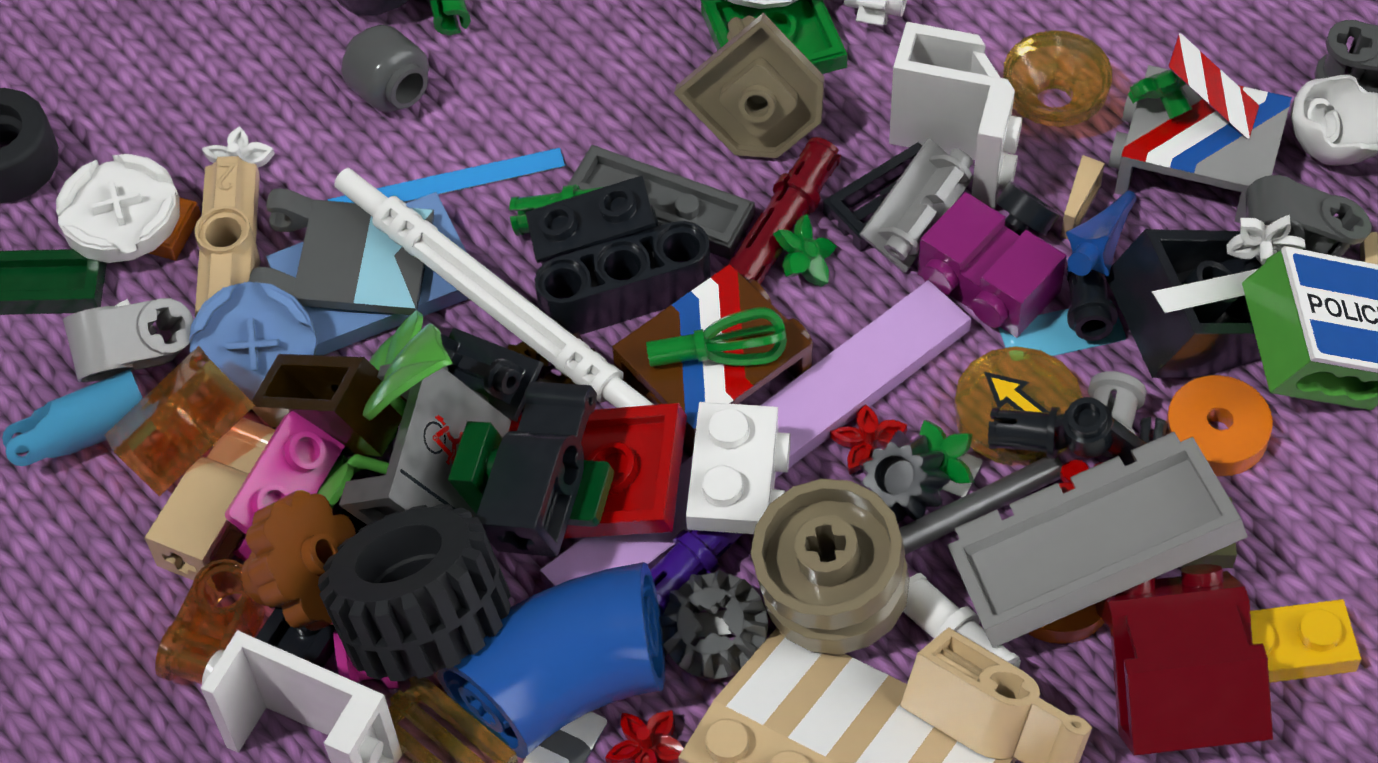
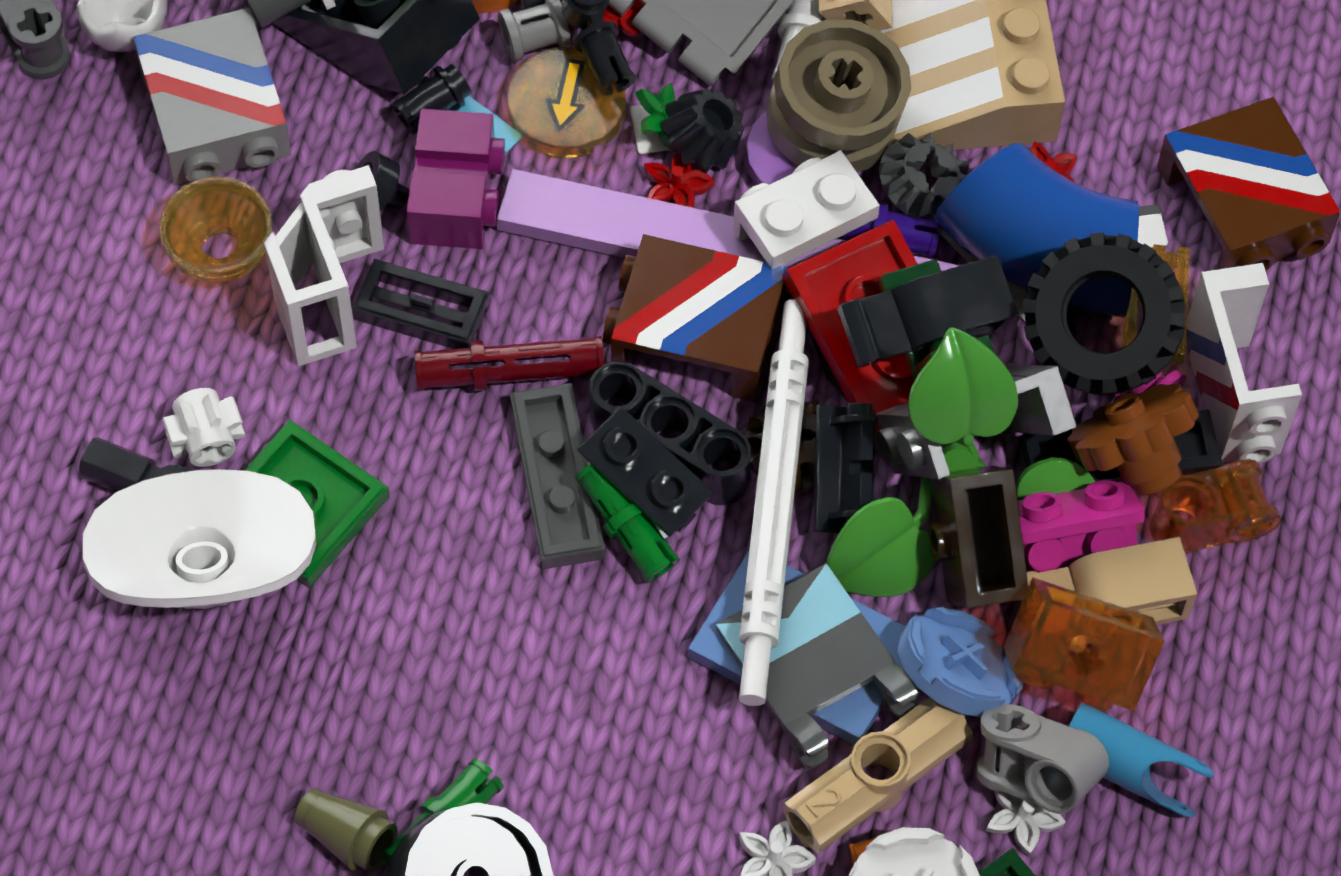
camera: 130 degrees left, 5 degrees up
dark azure sticker [328,148,565,203] -> none
dark grey head [341,24,429,112] -> none
green piece [646,307,787,367] -> none
dark tan piece [674,13,825,158] -> none
green plant [773,214,837,287] -> none
light grey hinge [859,139,973,273] -> none
flat silver bar [899,456,1063,555] -> none
tan piece [1061,155,1105,240] -> none
blue piece [1066,191,1137,276] -> none
green plant [1127,70,1193,119] -> none
sticker [1168,33,1259,139] -> none

